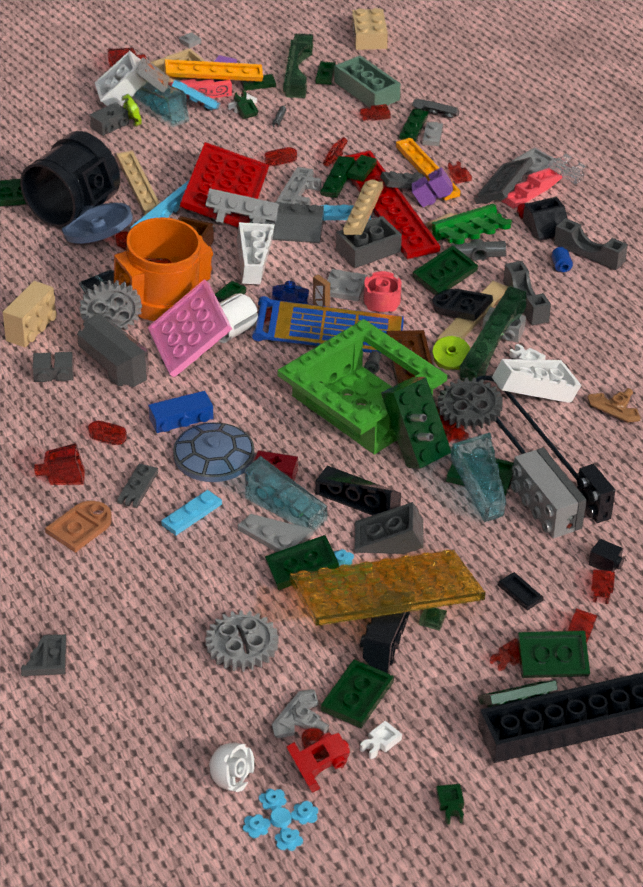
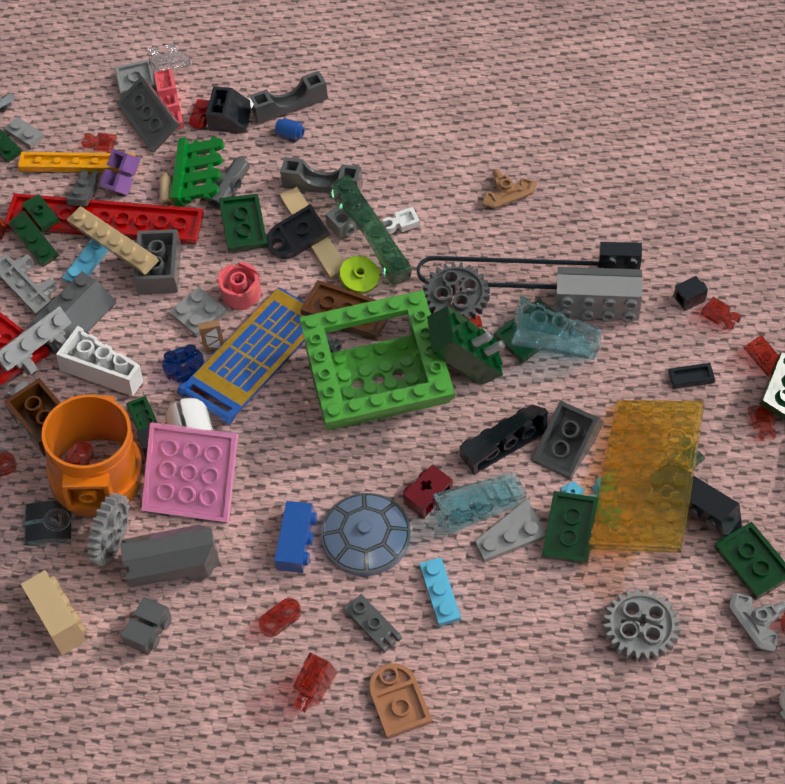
camera: 55 degrees left, 15 degrees up
white wedge [492,359,581,403] -> none

